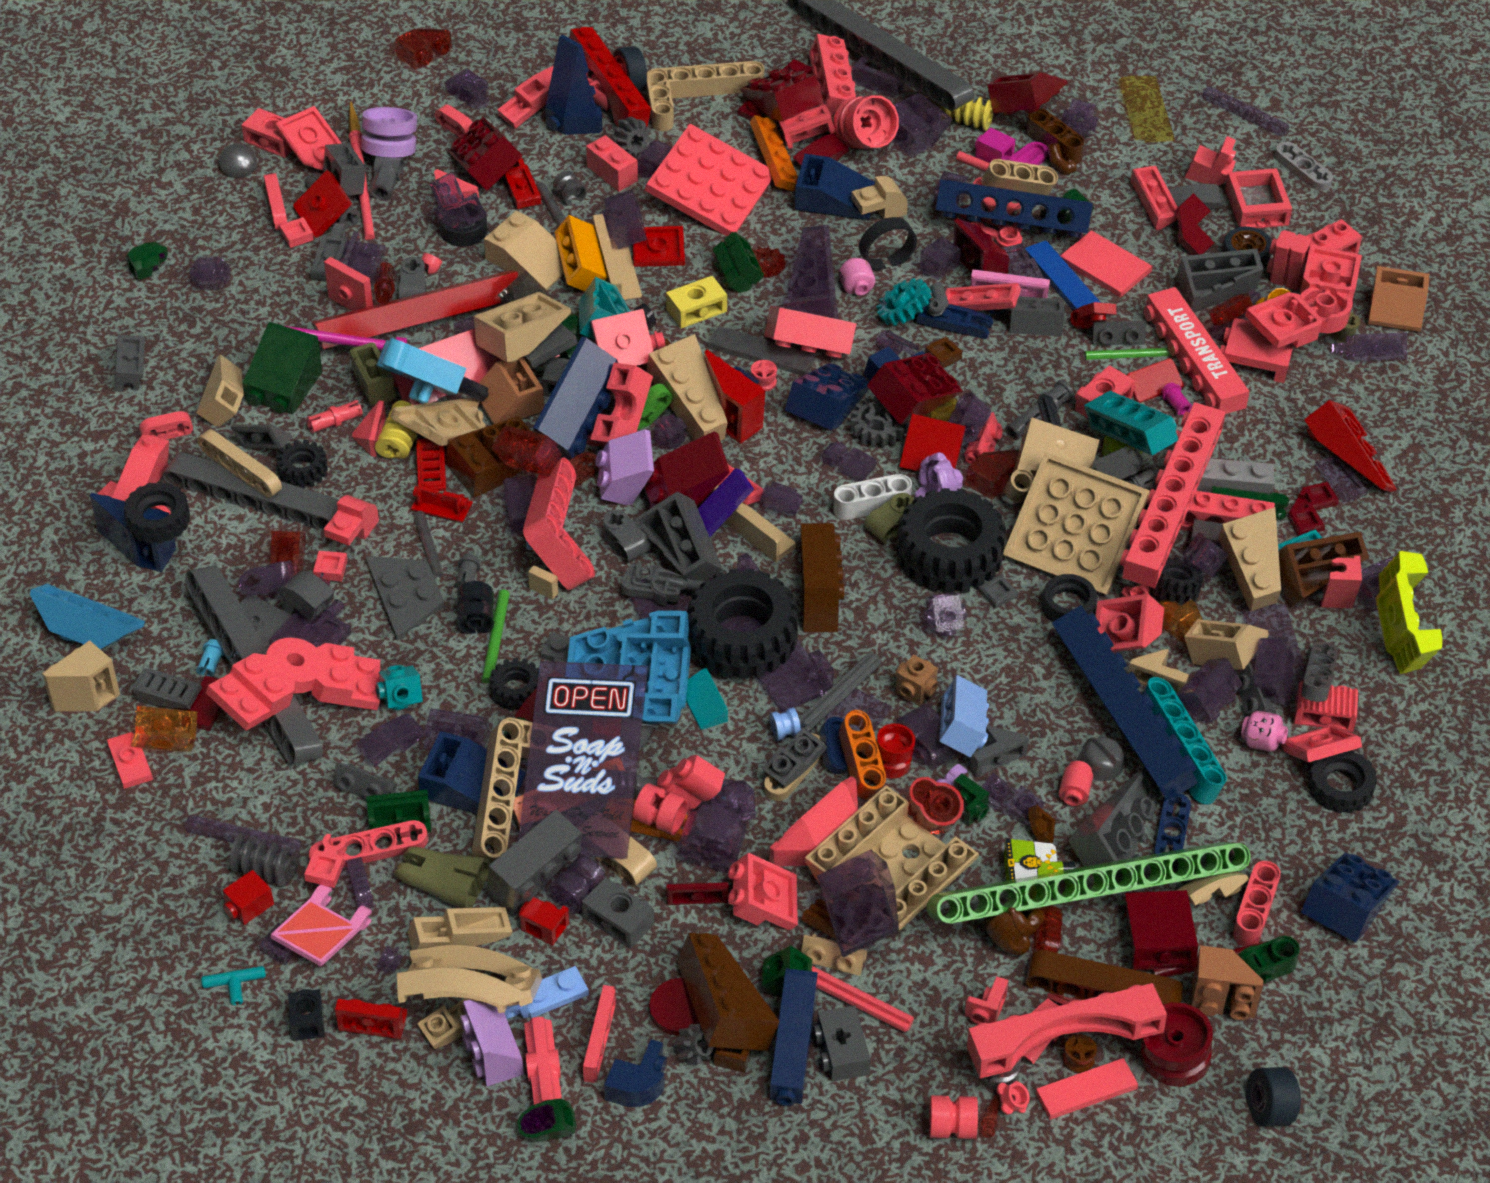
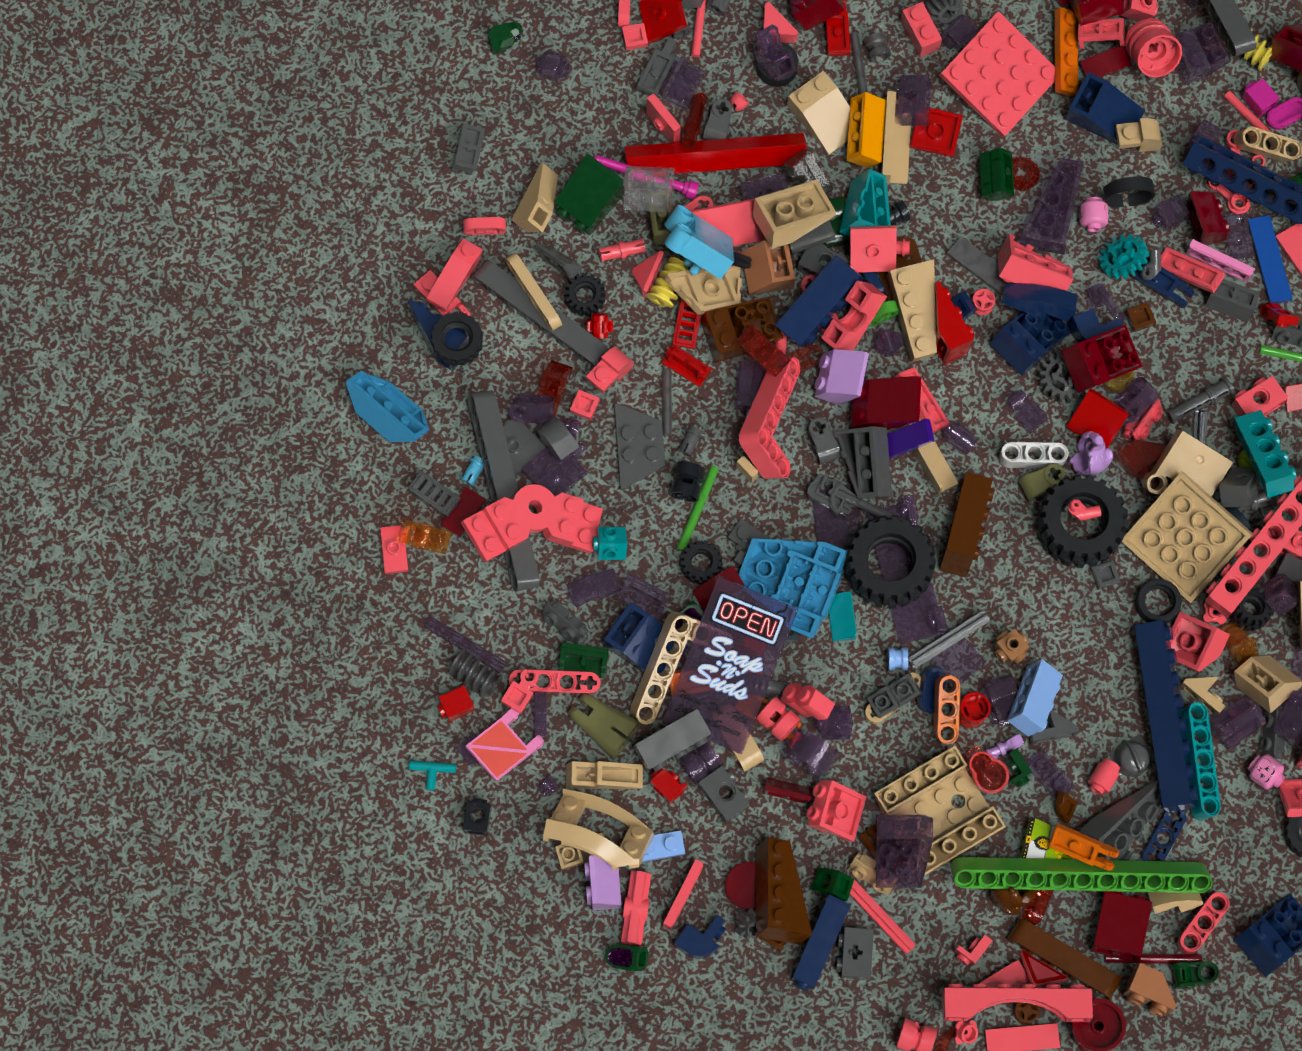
camera: 15 degrees right, 25 degrees up
tan slope [42,641,120,712] -> none
red bracket [335,999,408,1039] -> none
light yellow brick [666,276,727,328] -> none
coral wedge [769,776,858,866] -> none
clear purple brick [924,592,967,636] -> none
none -> red gear [586,313,613,339]
none -> clear brick [623,166,675,213]
none -> dark blue slope [1001,283,1077,322]
none -> orange hinge [1048,823,1119,871]
none -> coral arm [1068,499,1101,521]

